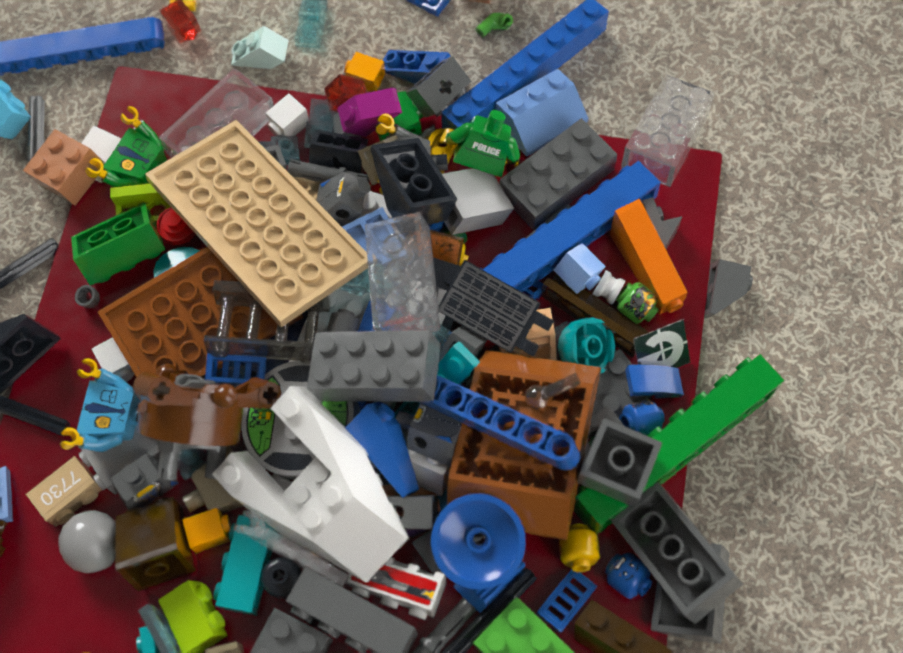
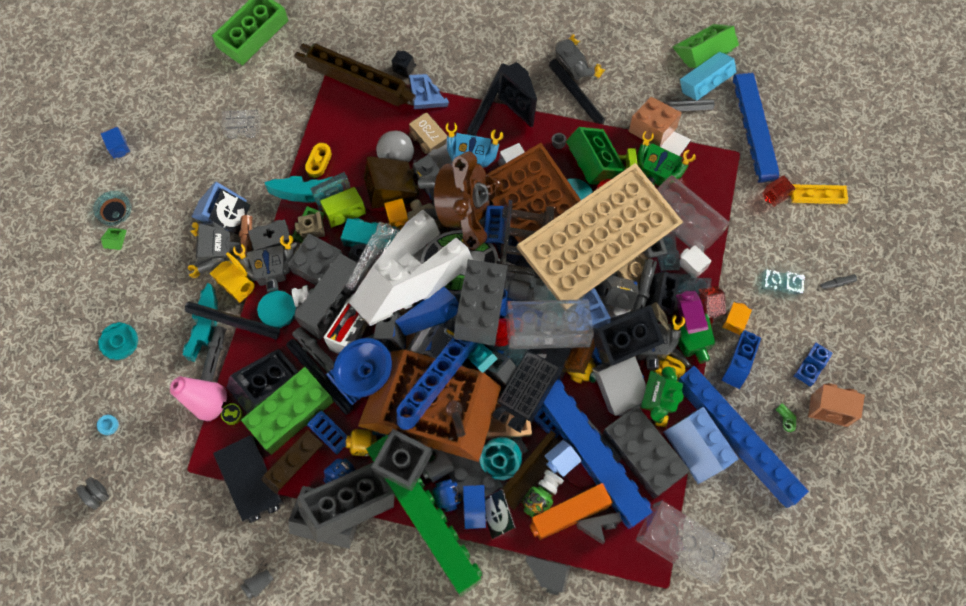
camera: 90 degrees right, 0 degrees up
light aqua slope [231,26,289,69] -> none
dark grey brick [406,56,472,118] -> none

